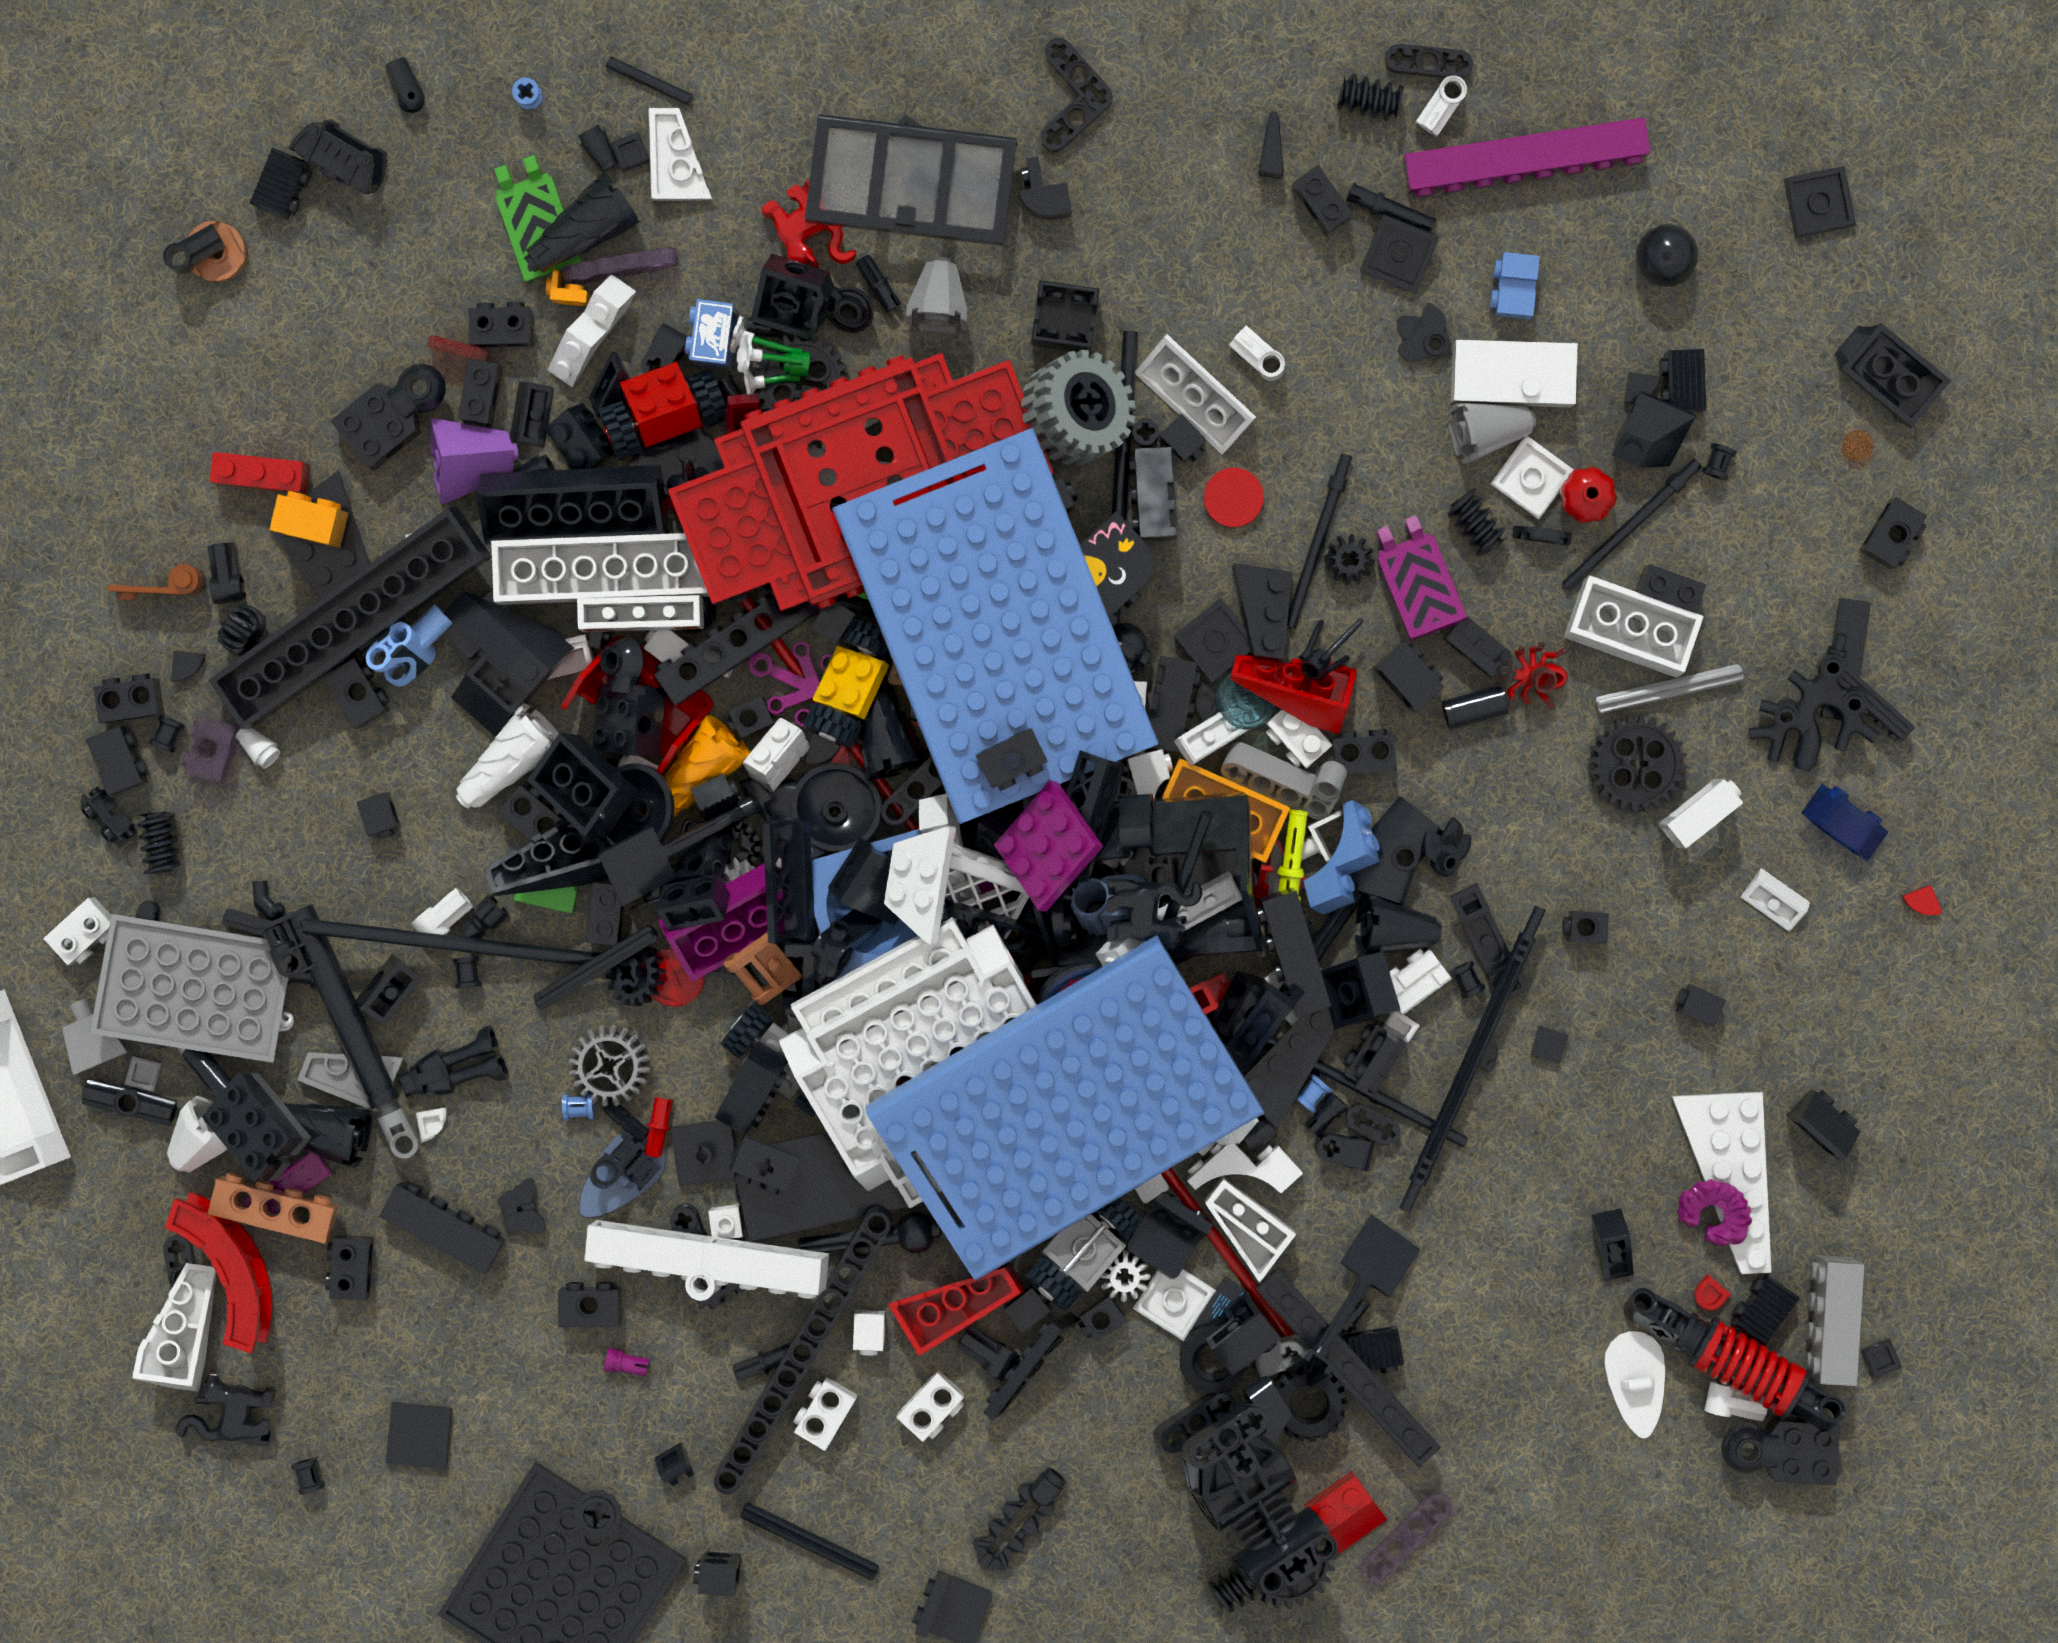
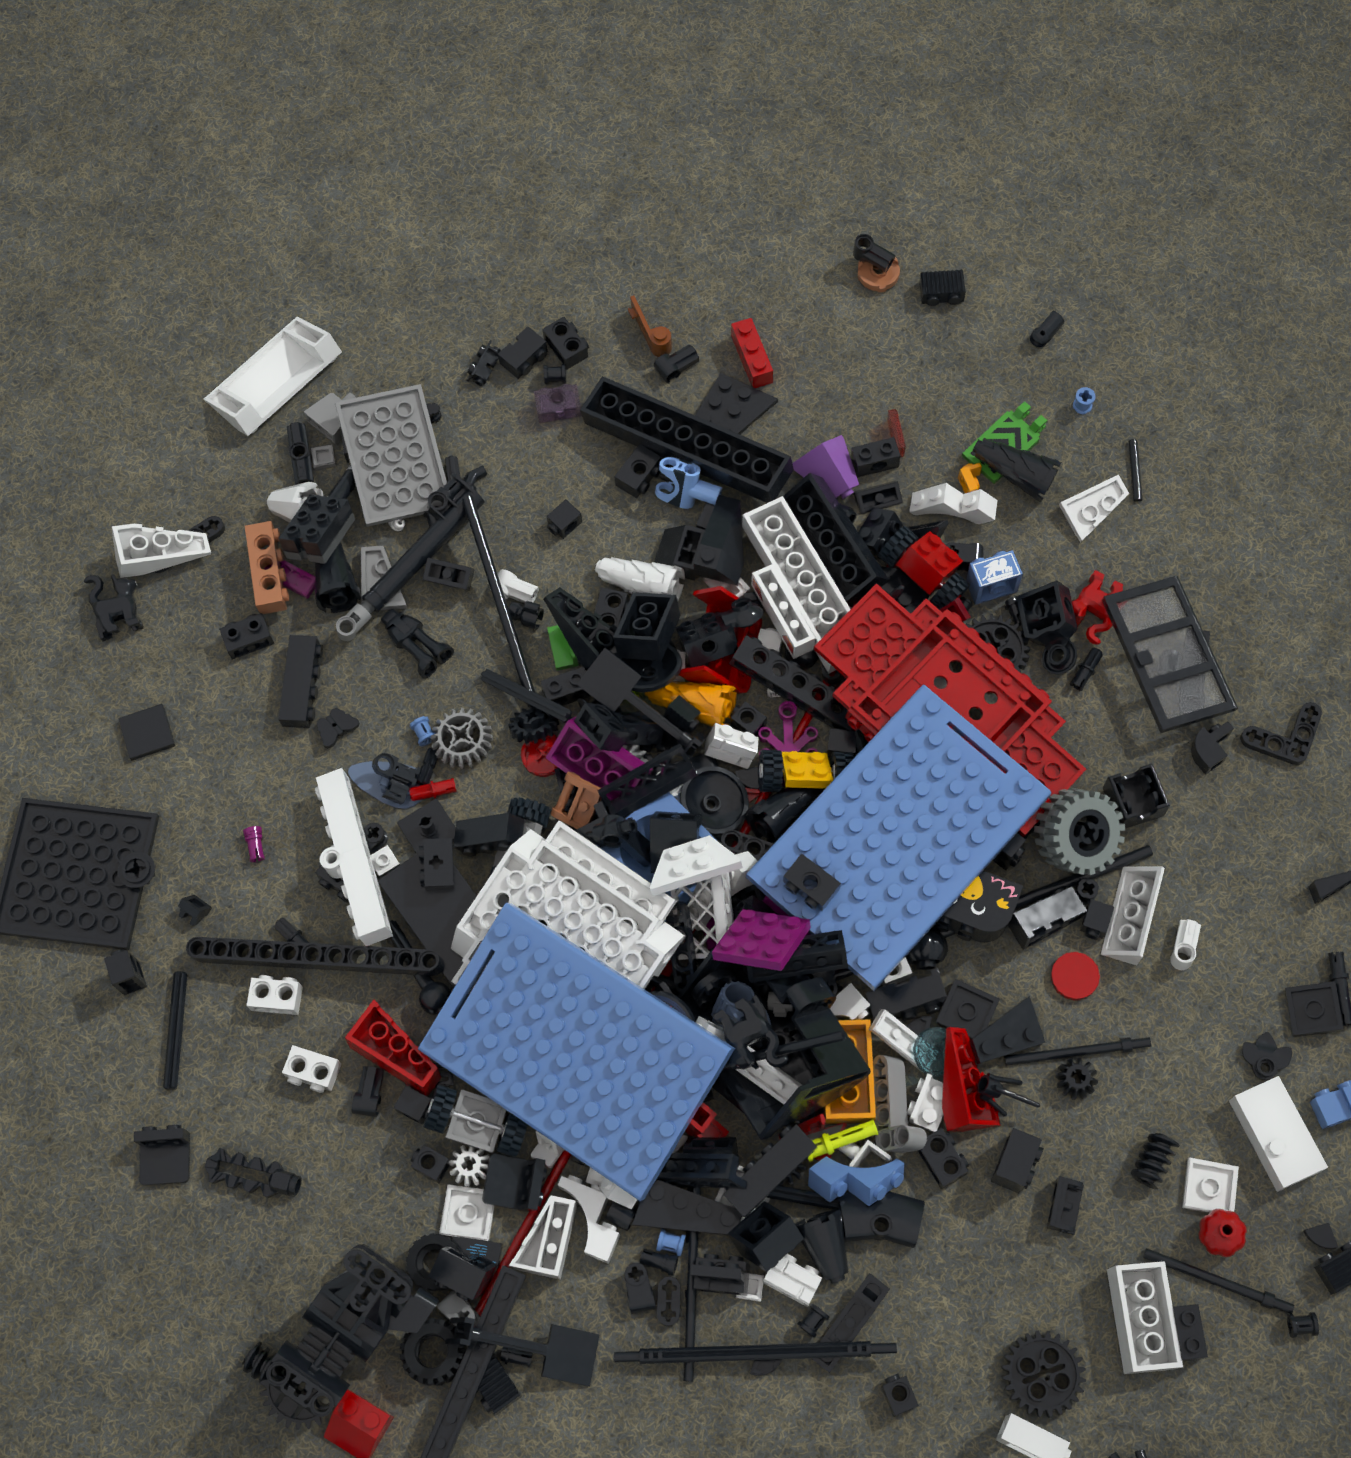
camera: 70 degrees right, 20 degrees down
white brick [43,897,111,965] -> none
black piece [137,811,181,875] -> none
red fence [165,1192,273,1354] -> none
black tile [171,651,206,681] -> none
black gear [218,603,266,656] -> none
white cone [236,728,280,769] -> none
light orange brick [269,491,349,548] -> none
black piece [288,119,387,195] -> none
black bush [291,1457,325,1495] -> none
black brick [331,363,446,471] -> none
white tile [416,1107,447,1142] -> none
black bush [452,956,482,989] -> none
black brick [468,302,534,348] -> none
black brick [558,1281,622,1327] -> none
clear purple beam [561,247,679,285] -> none
black cone [578,125,618,172] -> none
black tile [611,132,650,172] -> none
plant [729,316,810,394] -> none
white brick [853,1310,886,1356] -> none
light grey cone [906,257,968,334] -> none
black wing [983,1312,1081,1420] -> none
black brick [1292,164,1353,236] -> none
magenta tile [1377,515,1467,642] -> none
black plate [1424,817,1471,877] -> none
black pin [1442,685,1508,730] -> none
light grey cone [1448,403,1536,463] -> none
animal [1495,642,1568,713] -> none
black tile [1512,526,1572,546] -> none
black tile [1530,1026,1568,1064] -> none
light grey axle [1596,664,1744,714] -> none
black slope [1612,390,1696,467] -> none

